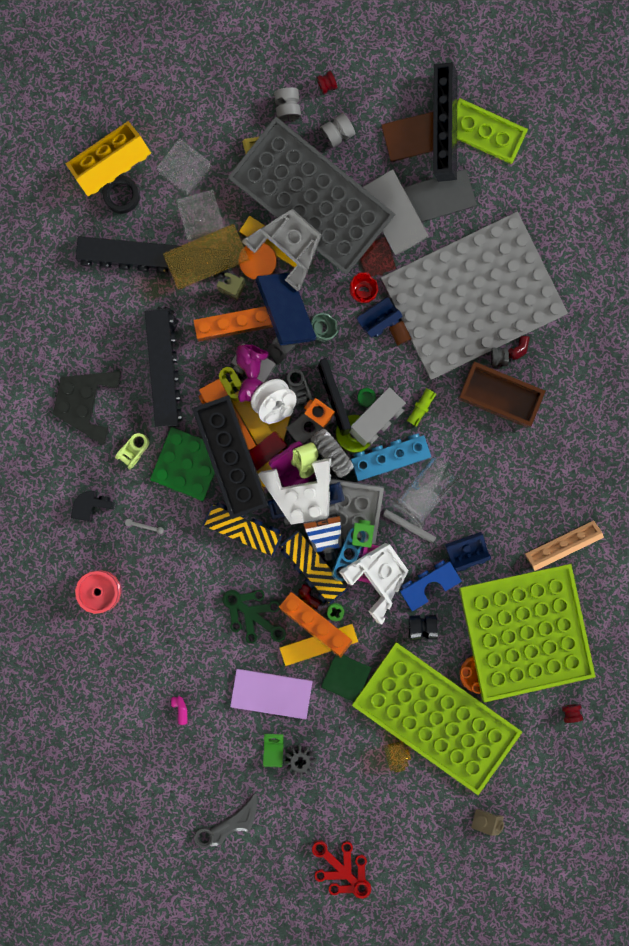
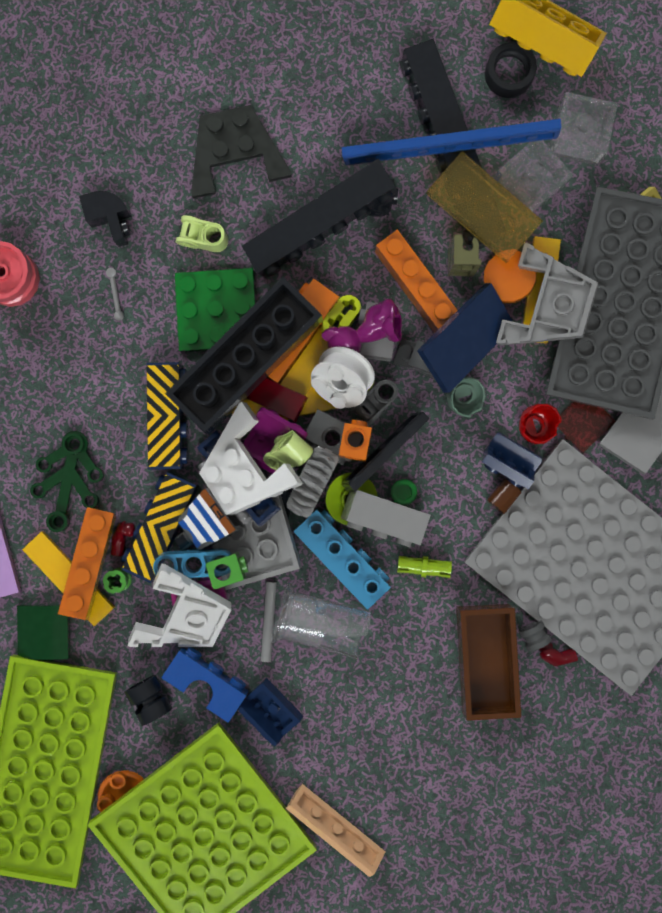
camera: 65 degrees right, 0 degrees up
none -> blue tile [342,119,562,166]

